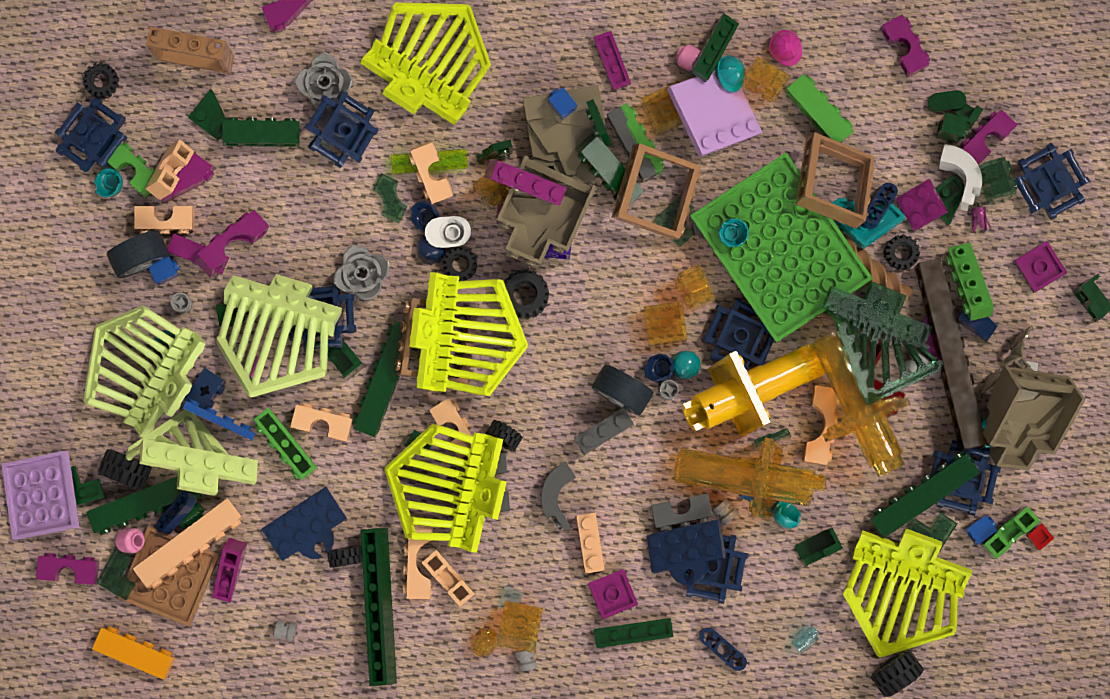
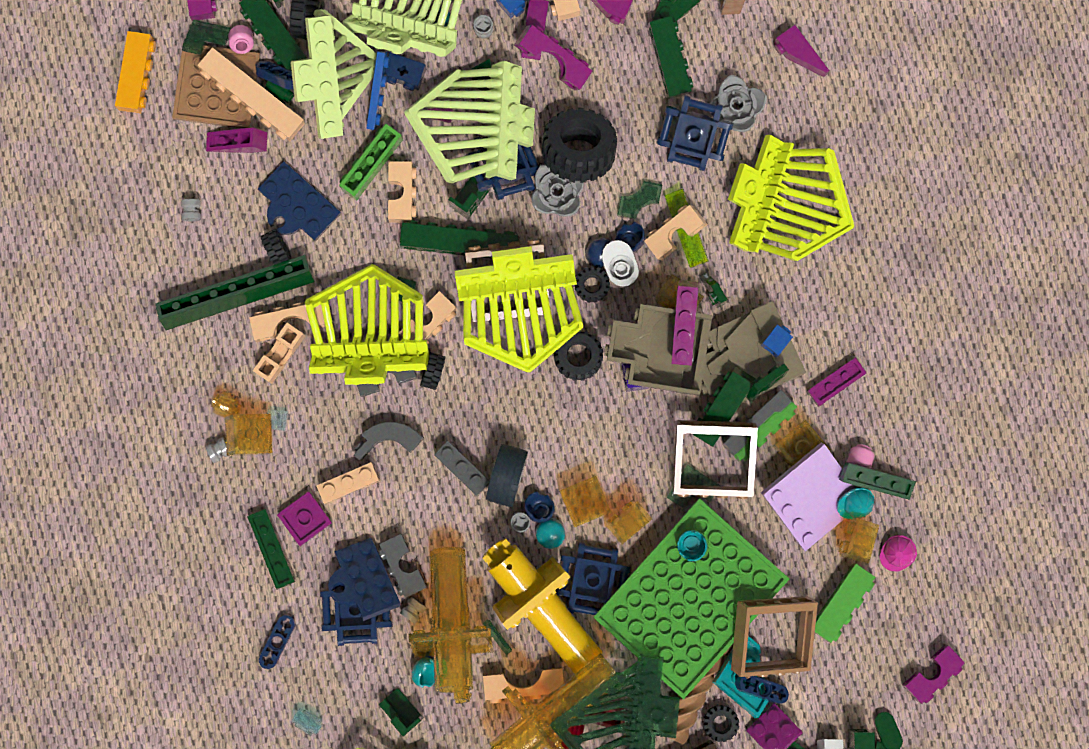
camera: 75 degrees right, 0 degrees up
none -> black tyre [542,108,617,183]

